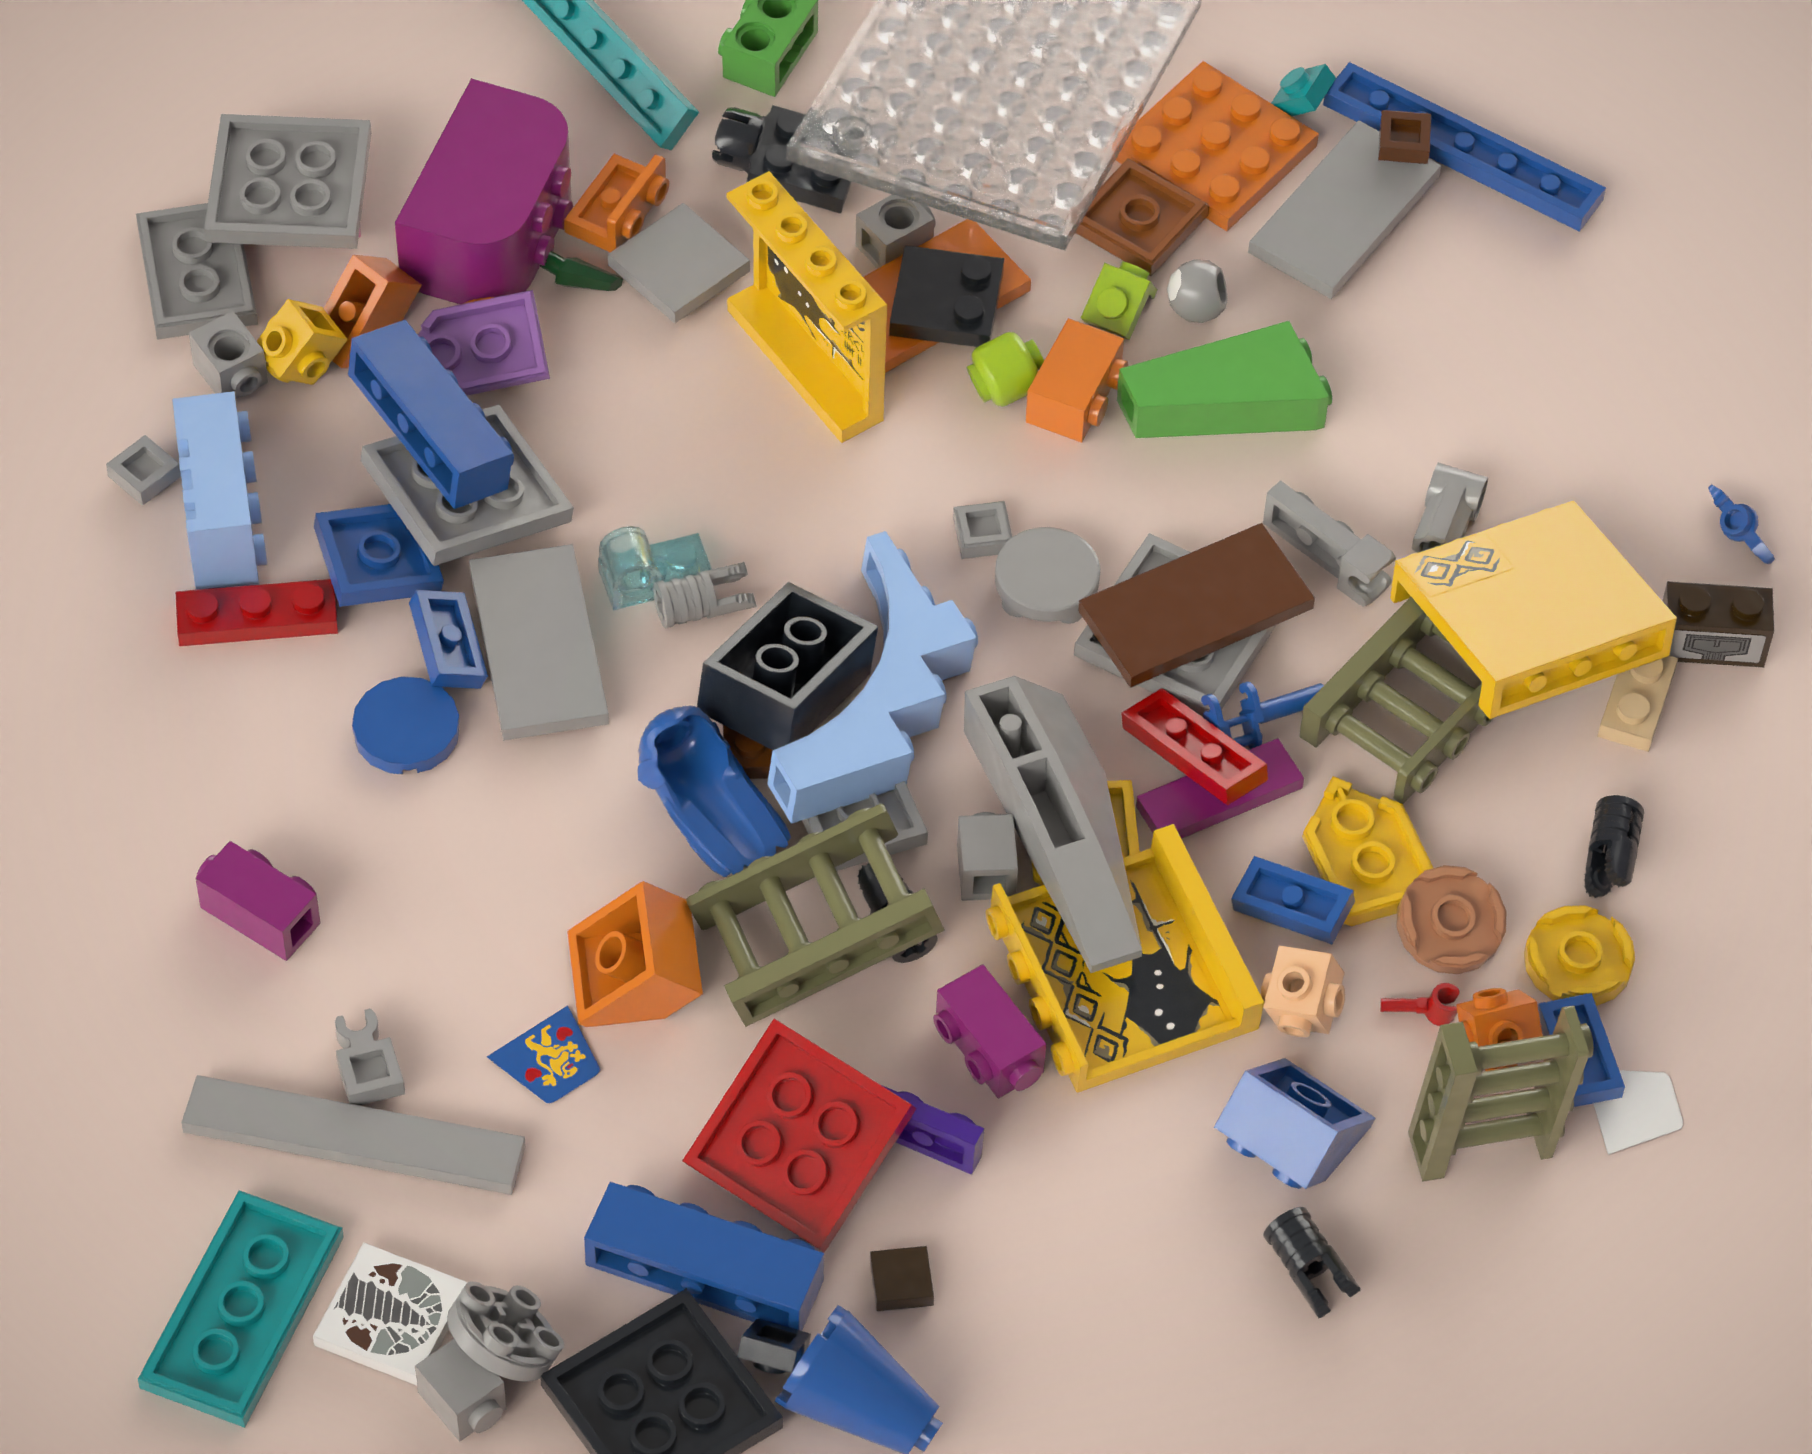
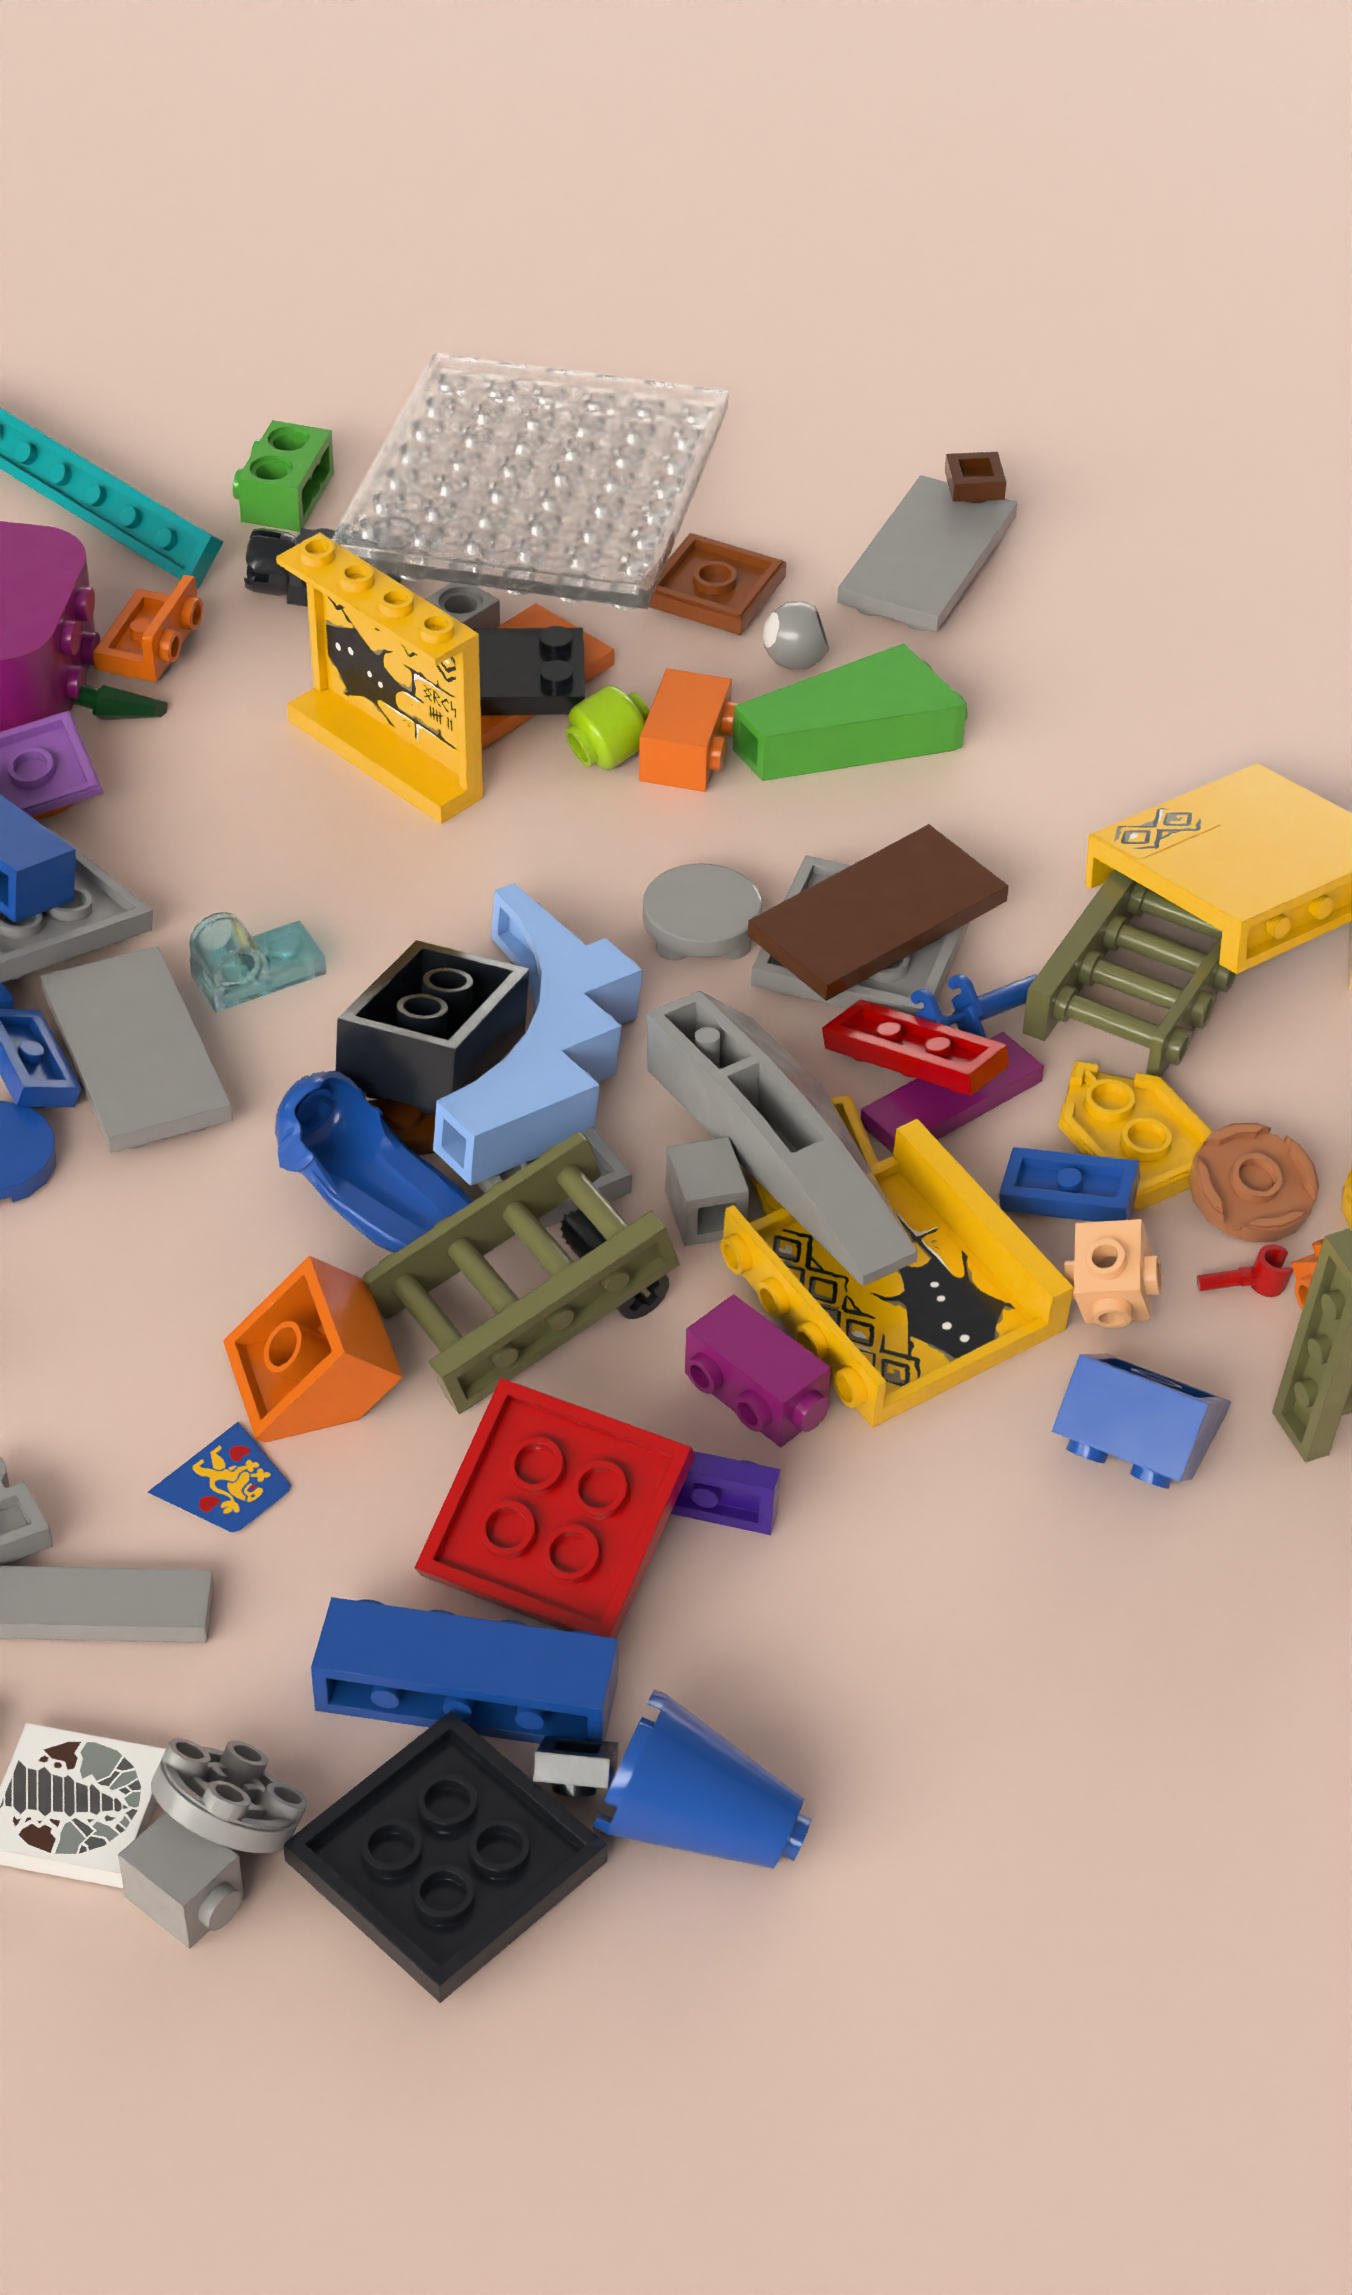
camera: 10 degrees left, 10 degrees down
light grey tile [608,203,750,323] -> none
light grey hinge [653,562,757,628] -> none
dark brown tile [870,1246,934,1311] -> none
light grey tile [953,501,1012,559] -> none
lime bracket [1081,261,1158,340] -> none
orange plate [1111,61,1319,231] -> none
light grey plate [1263,480,1396,607] -> none
black hinge [1263,1207,1361,1319] -> none
teal plate [1271,64,1336,117] -> none
blue plate [1323,62,1606,232] -> none
light grey piece [1412,462,1488,553] -> none

